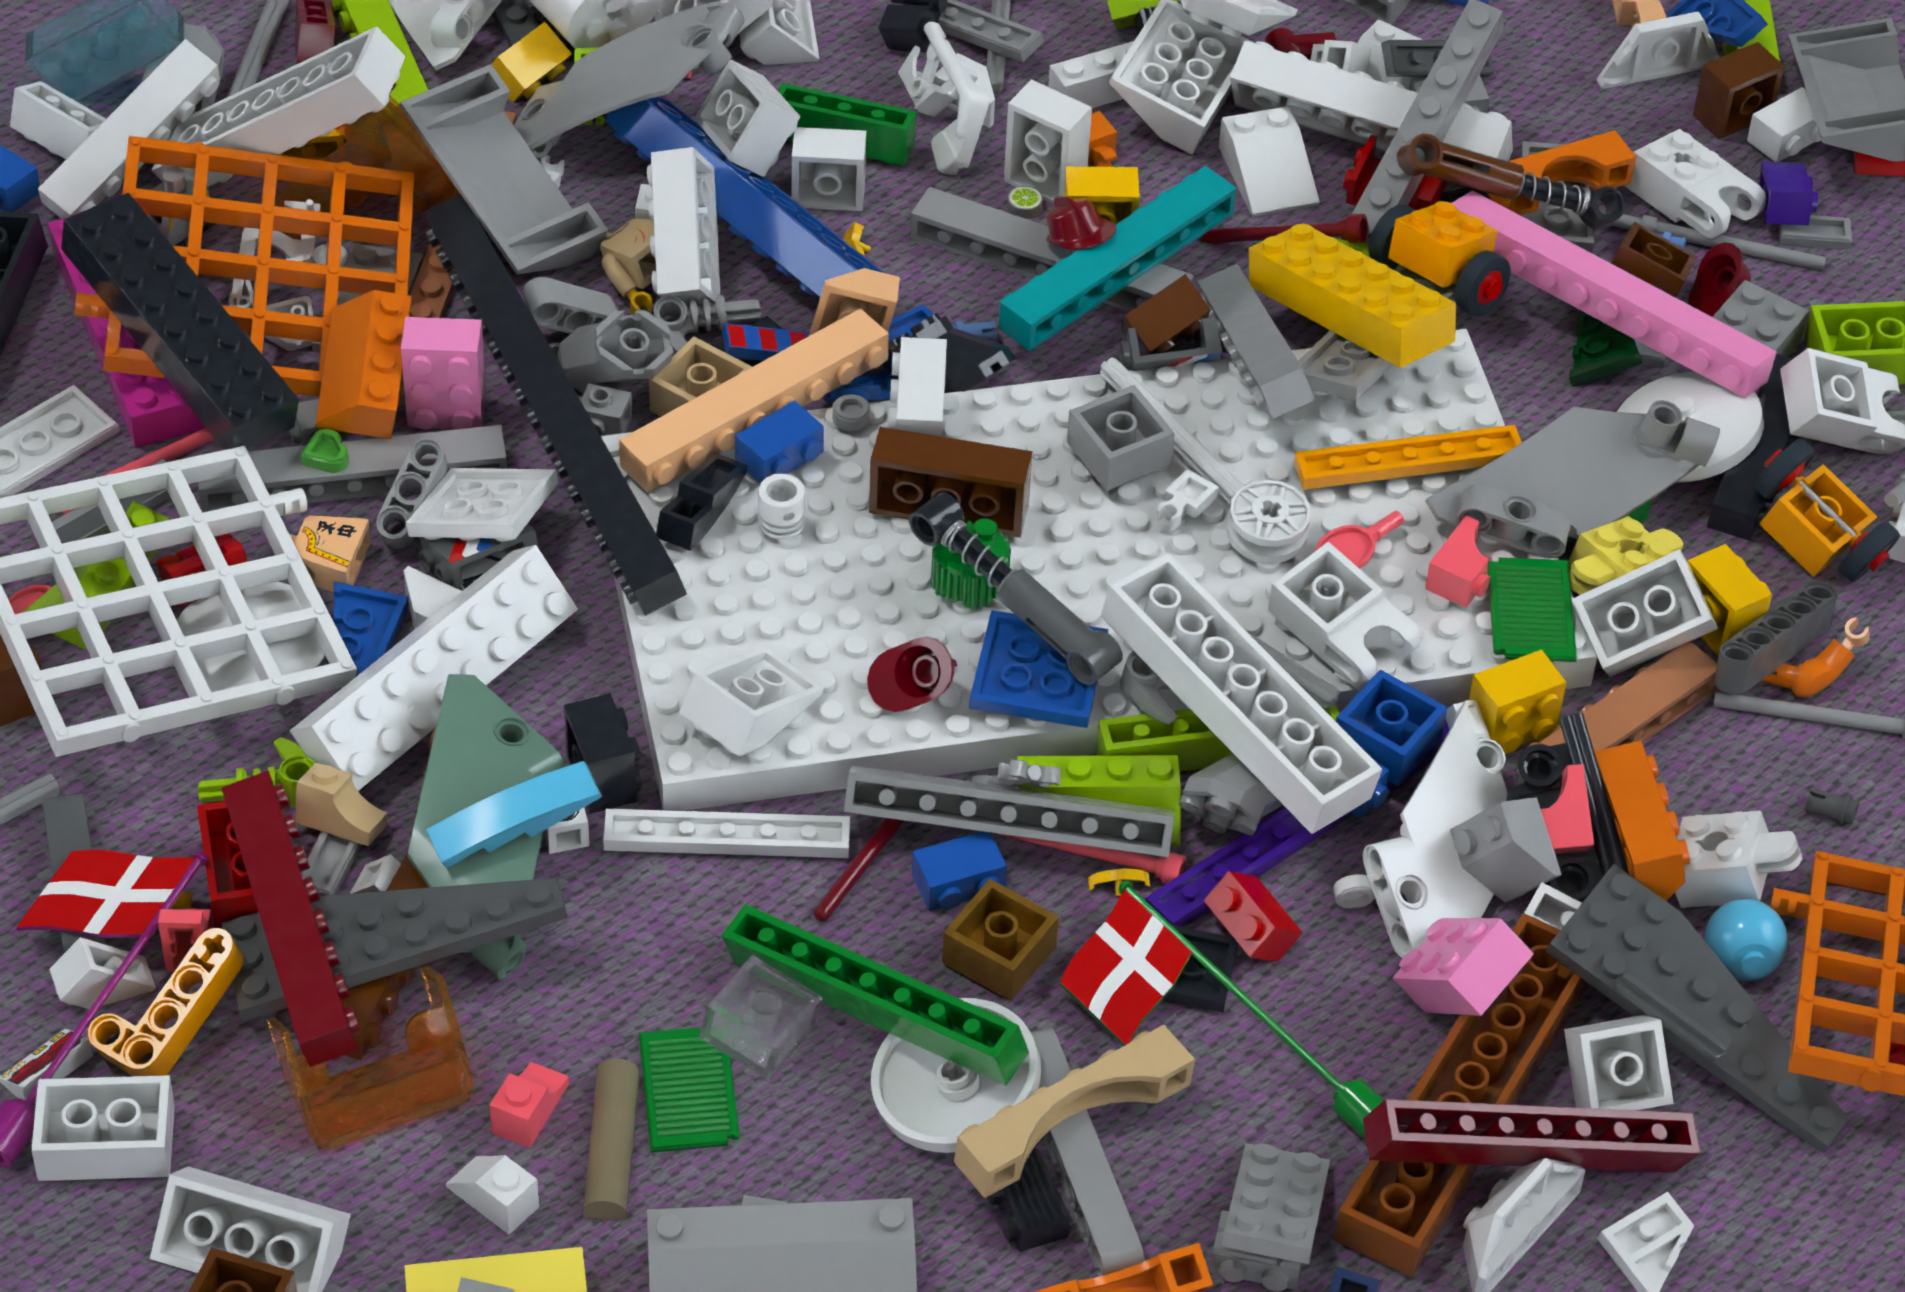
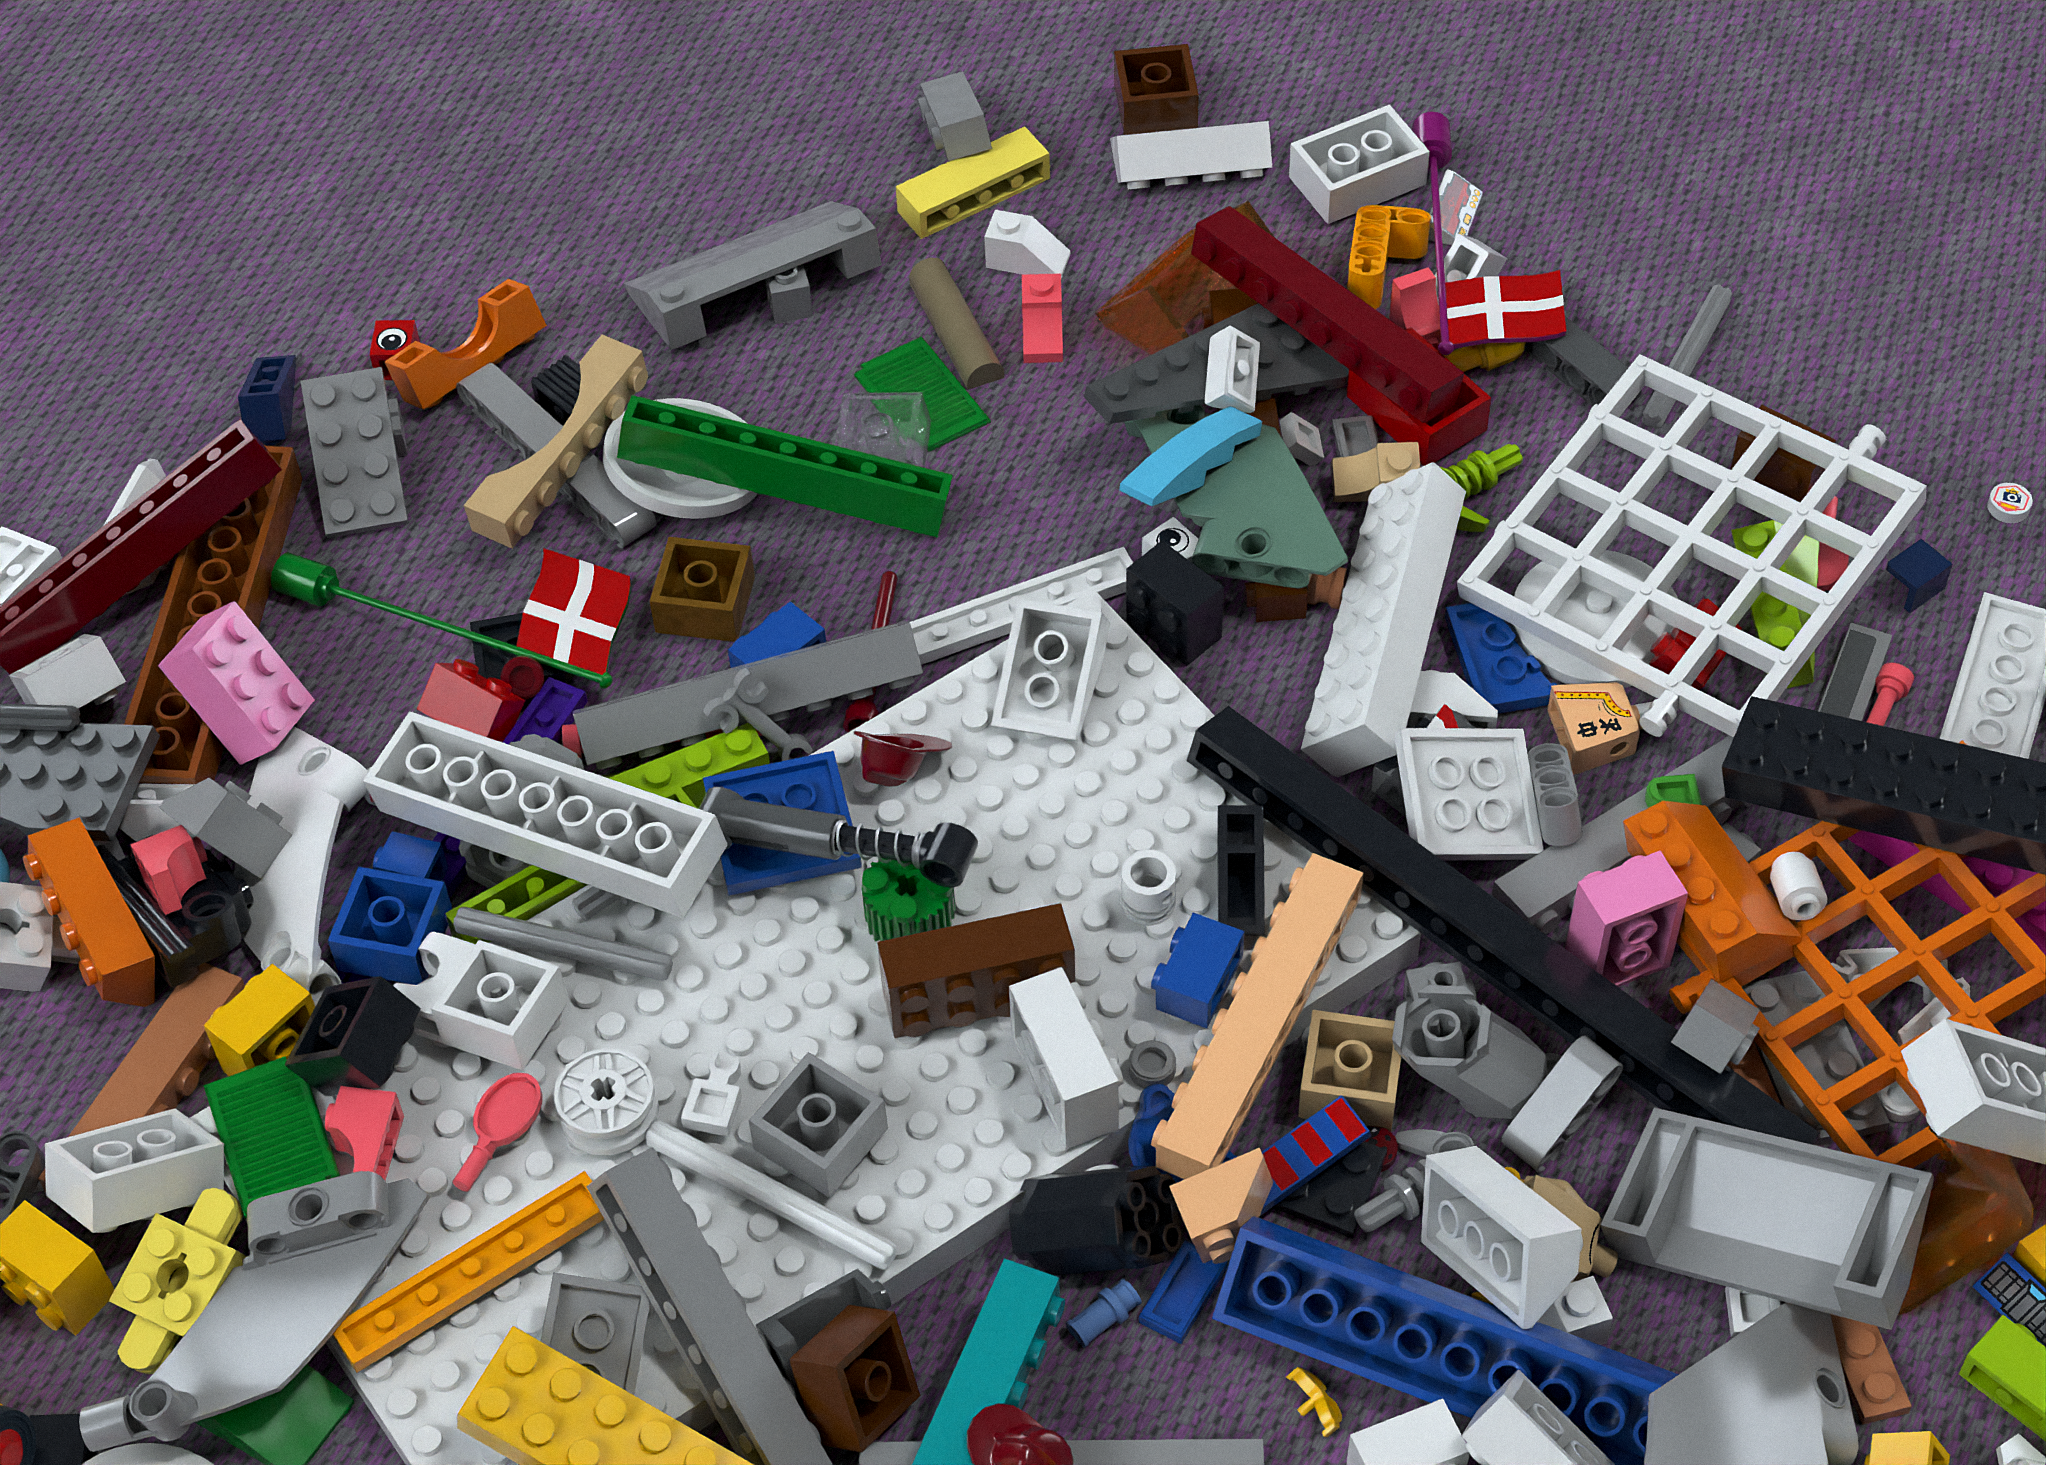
camera: 160 degrees right, 5 degrees up
none -> black brick [285,976,421,1096]
none -> dark red tile [501,656,545,699]
none -> white slope [1204,326,1260,413]
none -> light grey brick [1671,979,1760,1074]
none -> white brick [1770,852,1827,920]

